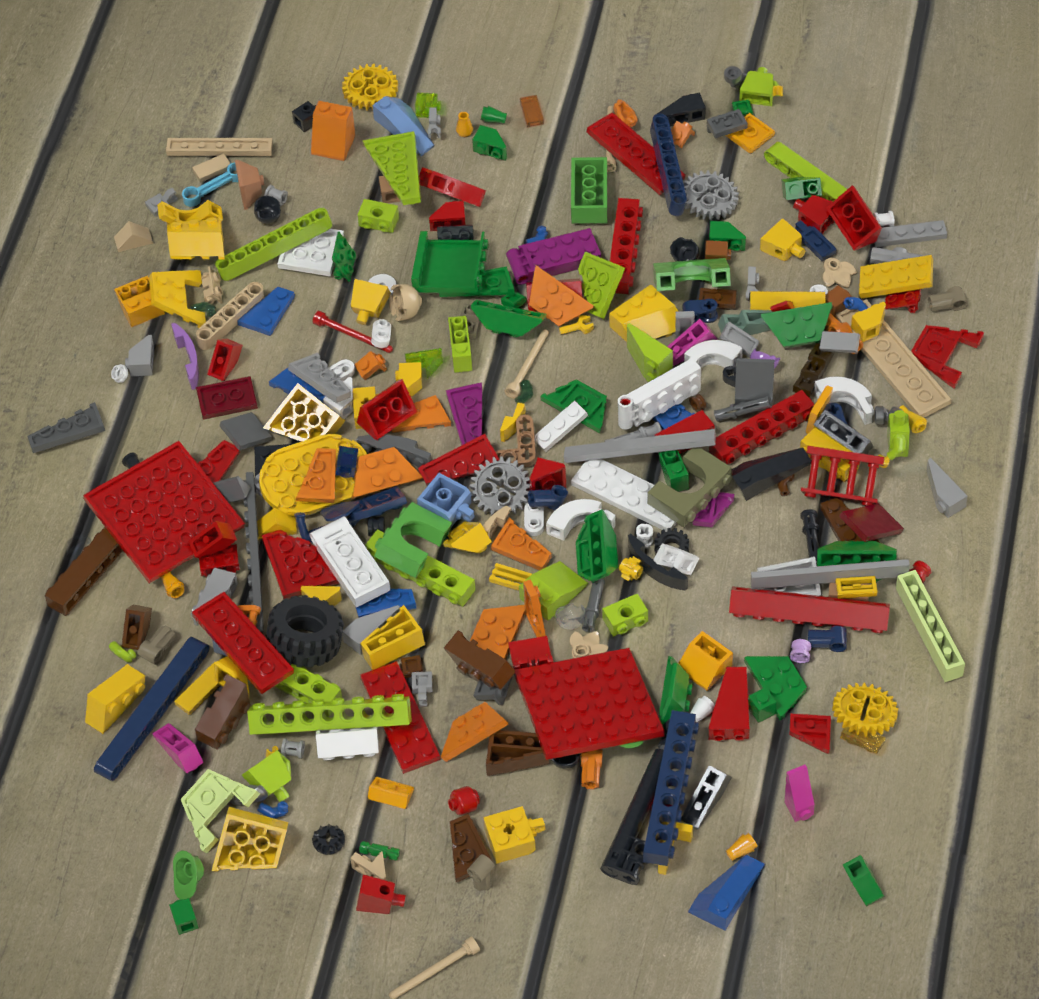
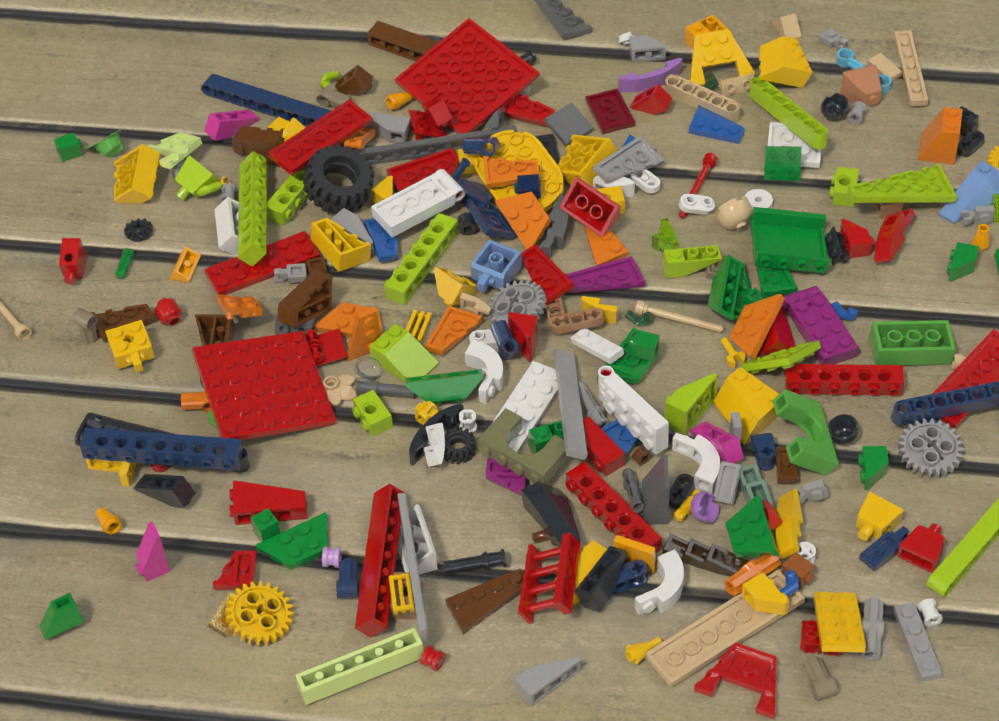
camera: 85 degrees right, 5 degrees down
yellow wedge [85,664,145,734] -> none
yellow arch [157,200,223,225] -> none
blue arm [257,801,288,819] -> none
tan slope [350,851,387,881] -> none
yellow torso [351,279,391,325] -> none
orange bracket [354,351,387,380] -> none
bright green arch [374,502,452,578] -> none
yellow slope [395,362,422,397] -> none
green wedge [659,656,693,731] -> none
light orange slope [679,631,733,691] -> none
blue wedge [688,855,764,931] -> none
white cone [690,696,715,722] -> none
dark orange brick [705,241,731,260] -> none
green slope [781,177,822,200] -> none
green wedge [817,541,897,583] -> none
light grey tile [820,331,860,353] -> none
tan plate [822,258,857,288] -> none
red slope [826,185,882,251] -> none
dark red tile [839,503,904,542] -> none
lime torso [875,406,910,468] -> none
none -> dark blue piece [462,136,500,156]
none -> green brick [629,330,660,361]

